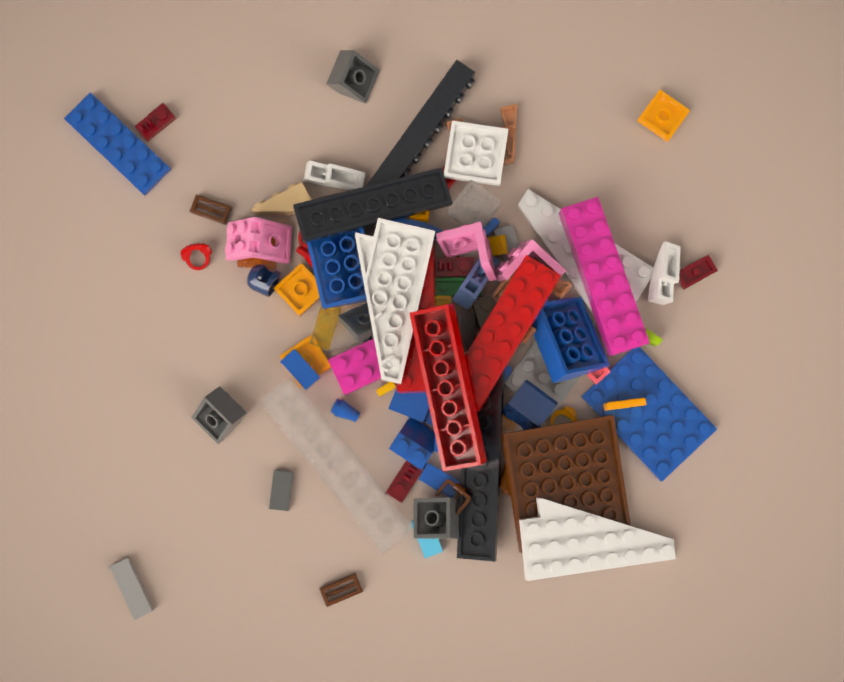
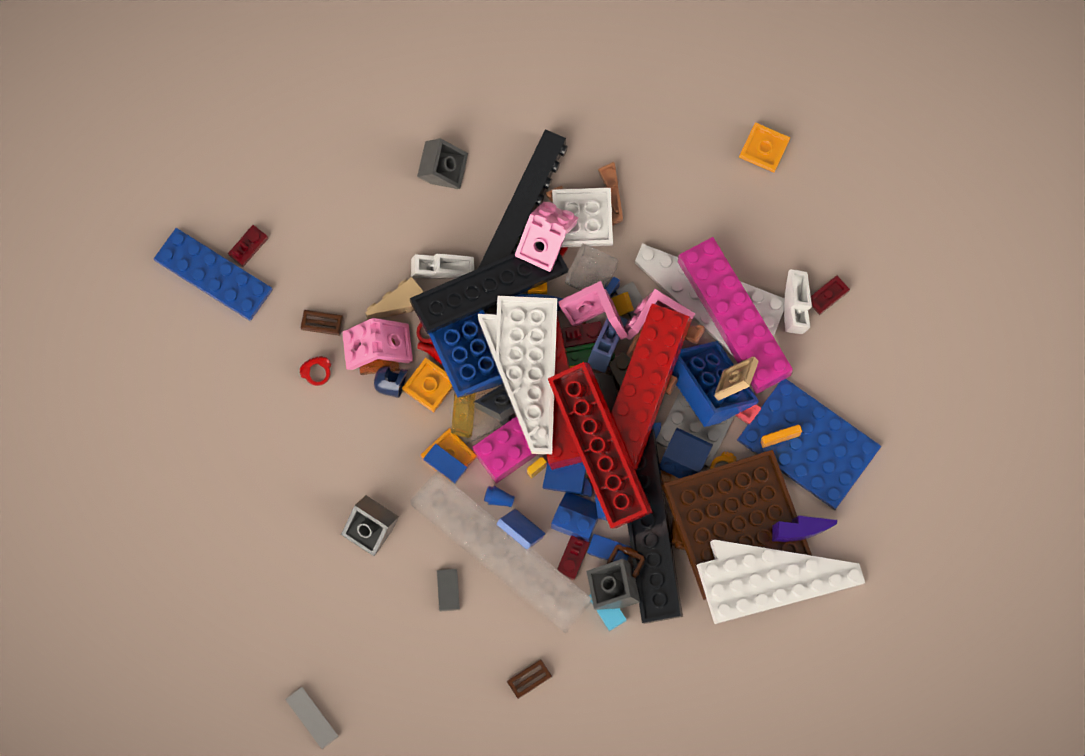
camera: 10 degrees left, 10 degrees down
lime tile [645,328,663,347] -> none
none -> blue tile [496,509,546,550]
none -> bright pink bracket [515,202,579,272]
none -> tan tile [714,356,759,401]
none -> dark purple slope [772,516,837,542]

